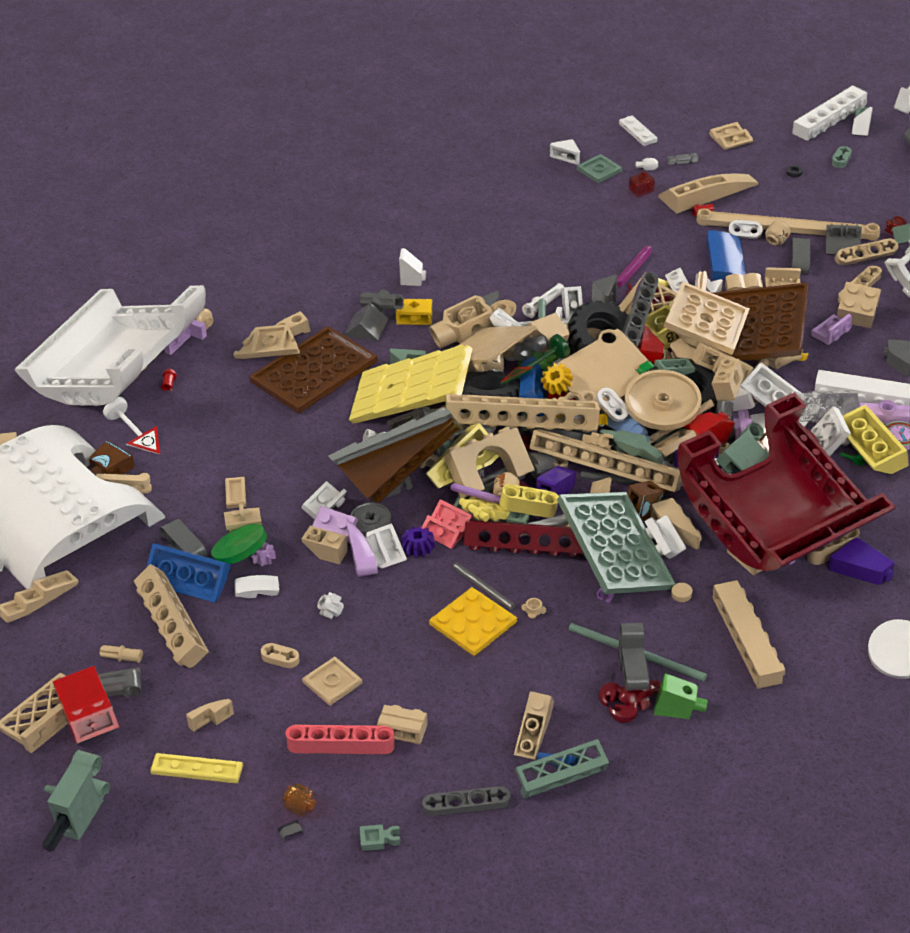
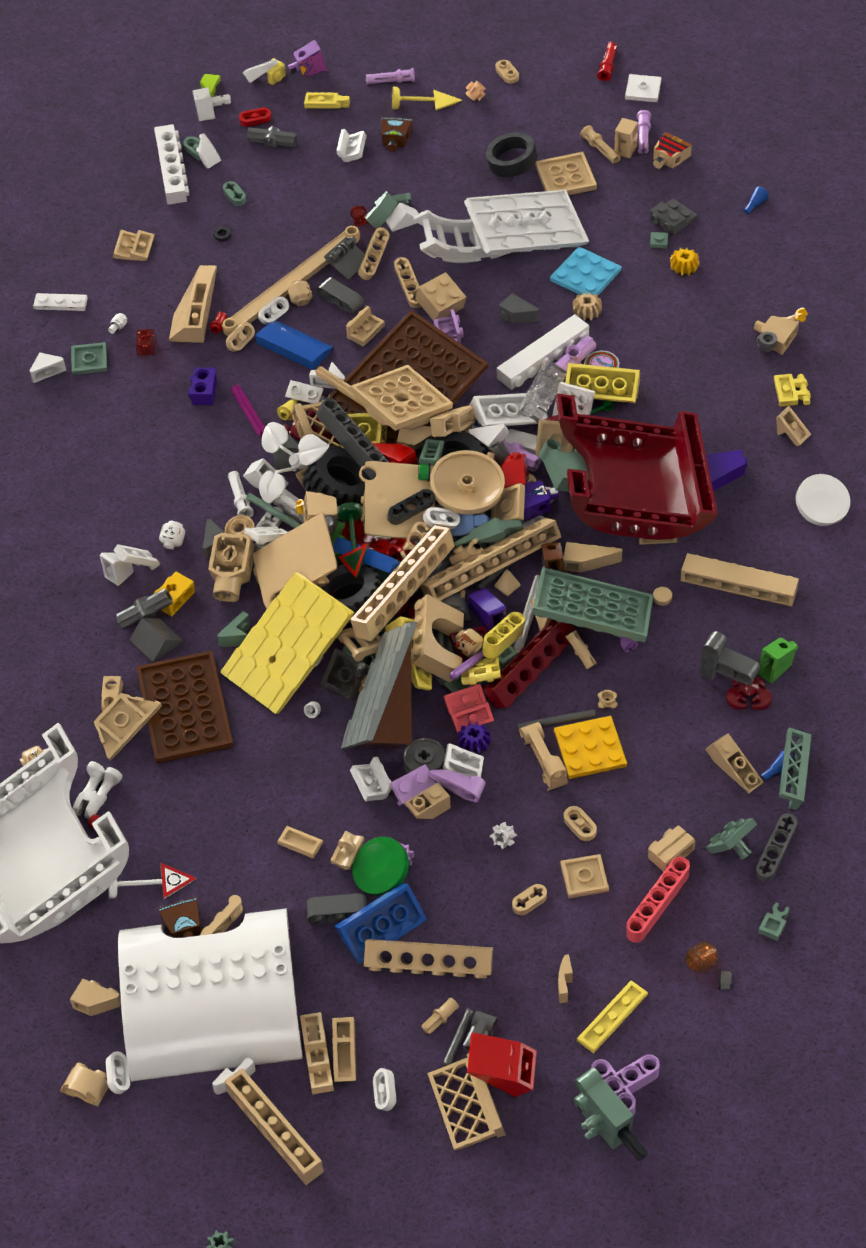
camera: 55 degrees left, 10 degrees up
white slope [234,575,279,598] -> none
yellow gear [541,363,574,395] -> none
sand green piece [568,623,707,682] -> none
white bracket [645,515,686,559] -> none
dark grey axle [667,153,698,165] -> none
tan brick [712,359,744,401] -> none
tan brick [725,273,763,291] -> none
none -> white piece [73,761,123,820]
none -> white plate [113,544,160,570]
none -> white head [159,521,186,550]
none -> dark purple brick [188,368,217,405]
none -> tan plate [226,322,255,352]
none -> white plant [259,422,329,505]
none -> tan slope [332,1017,356,1082]
none -> white plate [373,1068,396,1111]
none -> black beam [387,489,435,525]
none -> tan piece [519,722,568,791]
none -> tan plate [564,806,597,841]
none -> tan pin [566,630,597,669]
none -> lavender beam [591,1055,659,1115]
none -> sand green plate [706,818,757,860]

